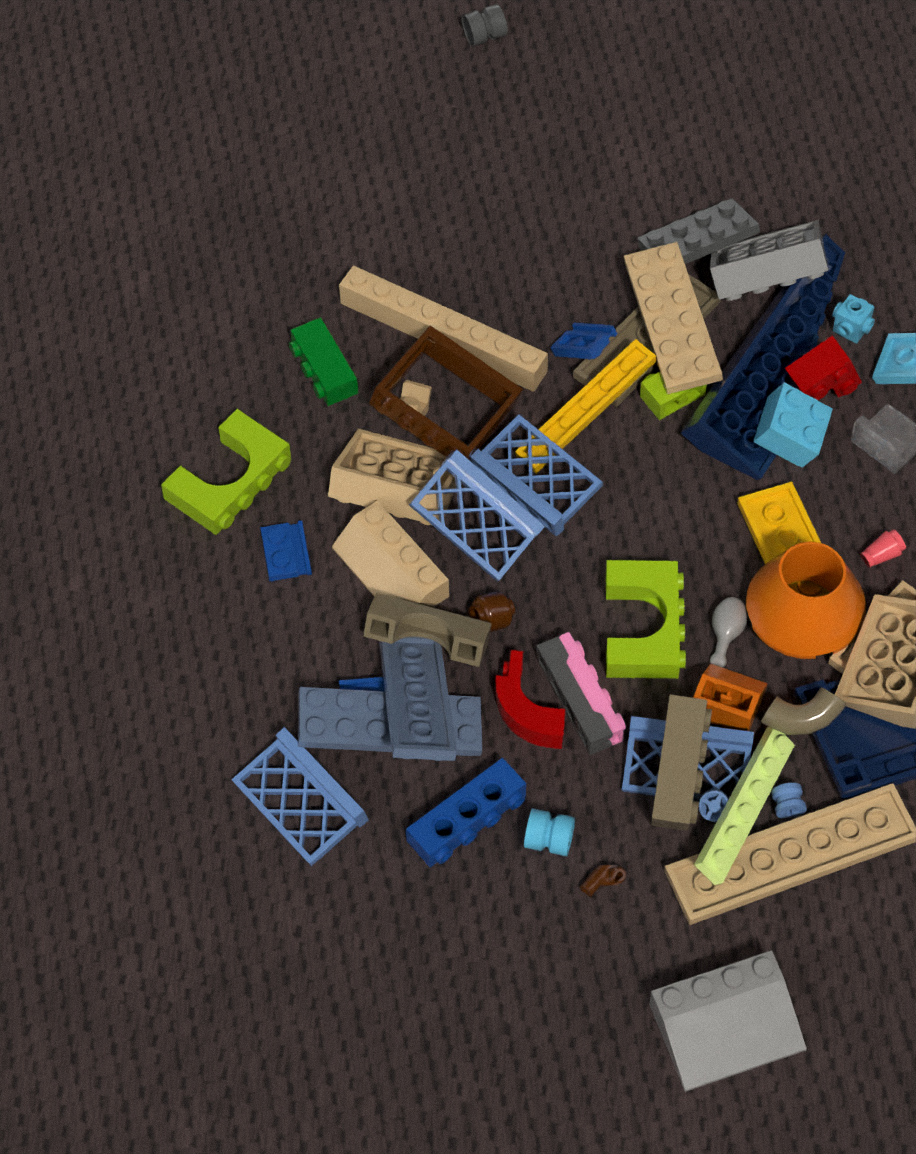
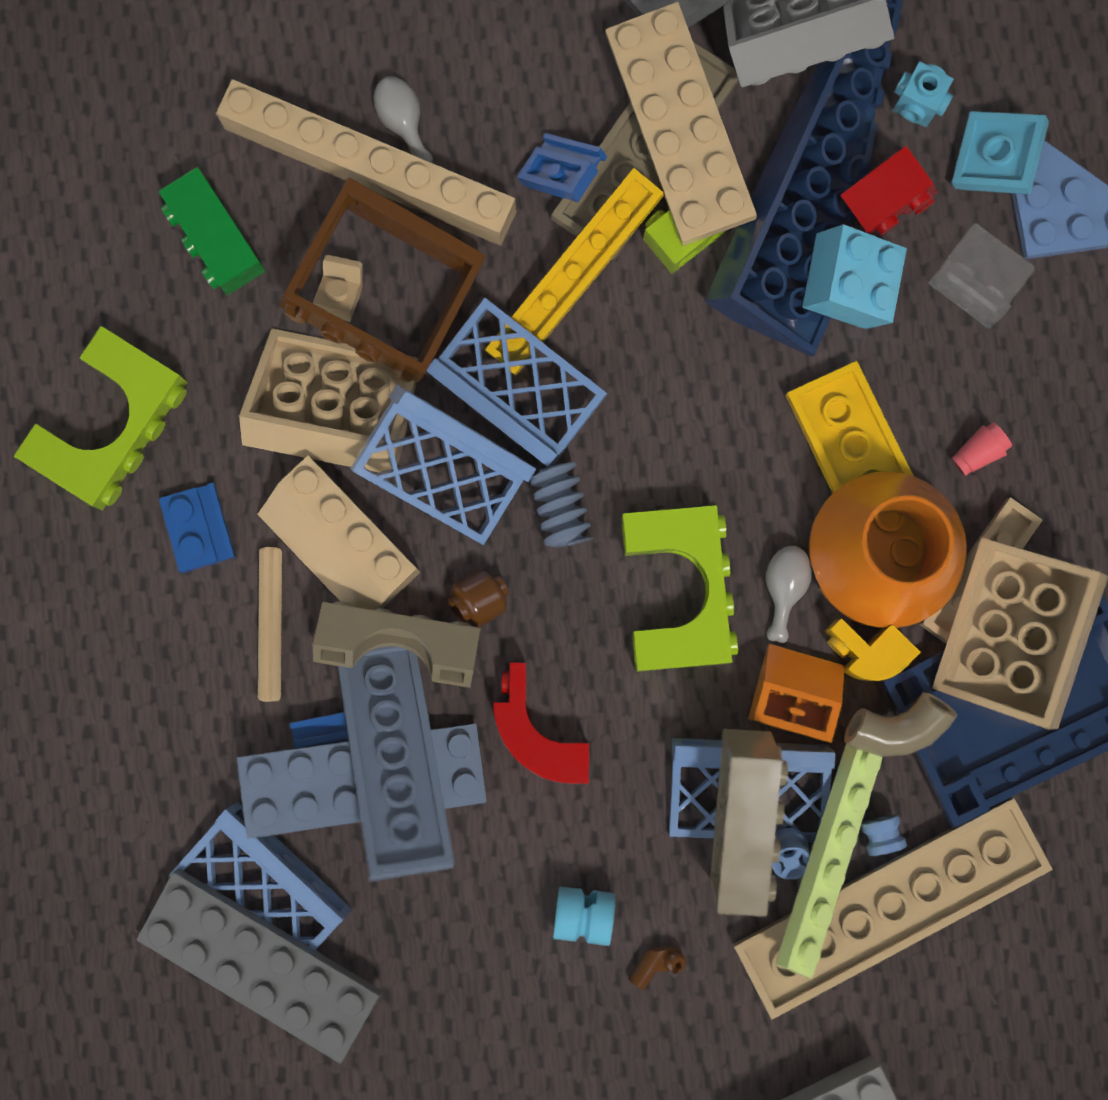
camera: 10 degrees left, 25 degrees up
blue brick [406,758,526,867] -> none
dark grey piece [536,632,626,755] -> none
none -> dark grey plate [136,868,383,1064]
none -> tan axle [258,547,282,702]
none -> light grey piece [374,77,433,163]
none -> sand blue piece [530,462,593,548]
none -> yellow brick [824,618,920,681]

